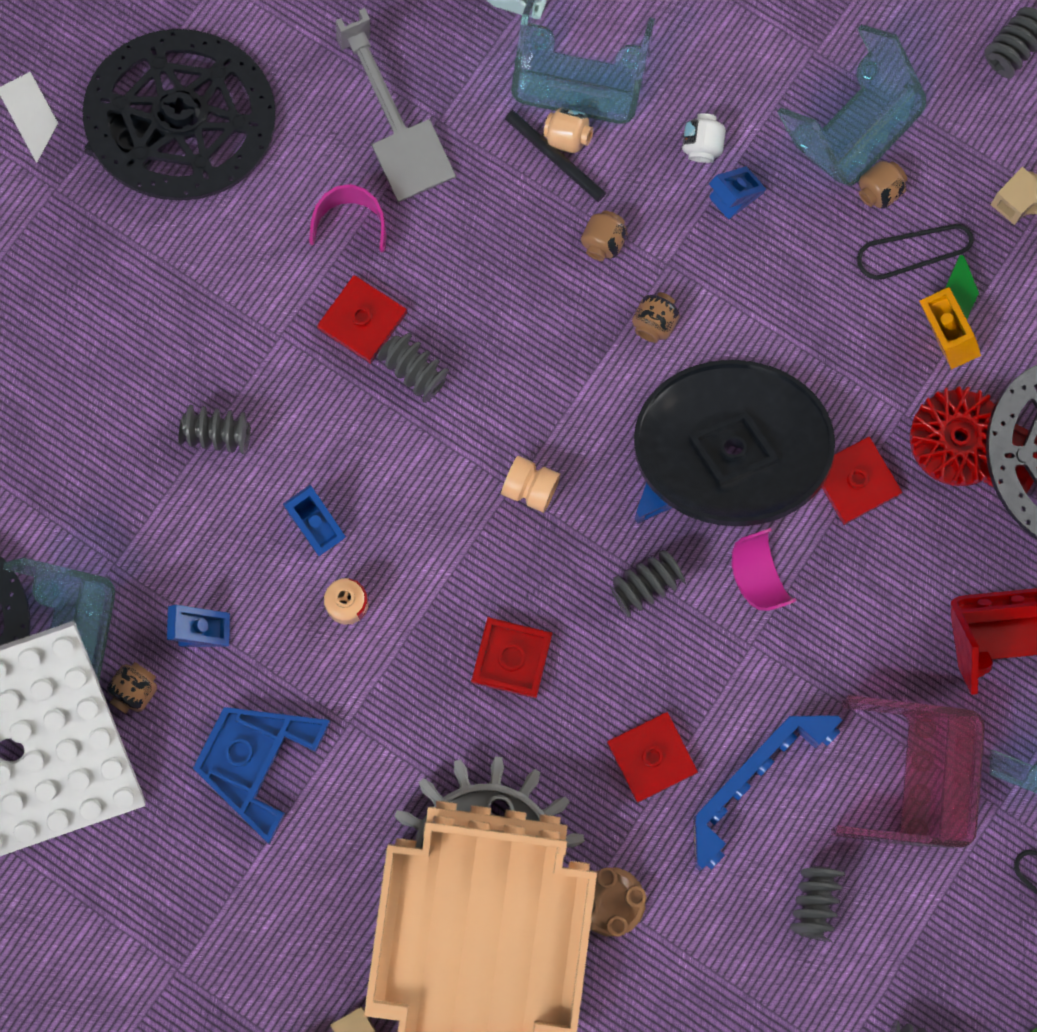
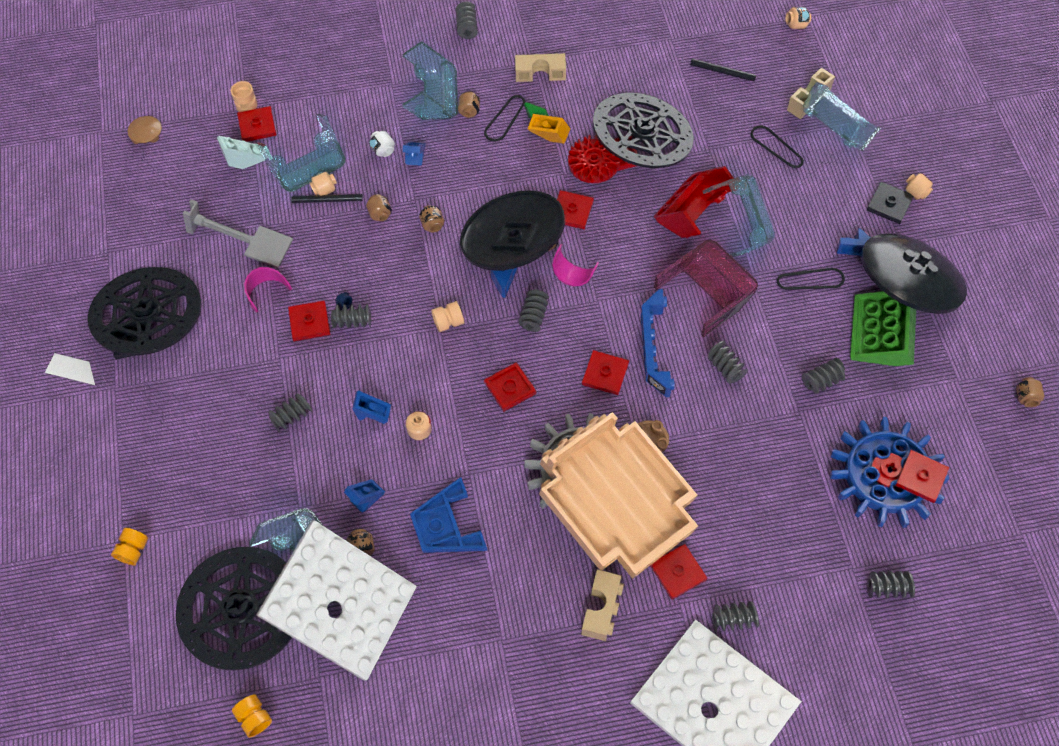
camera: 45 degrees left, 15 degrees down
none -> dark blue plate [335,292,353,310]

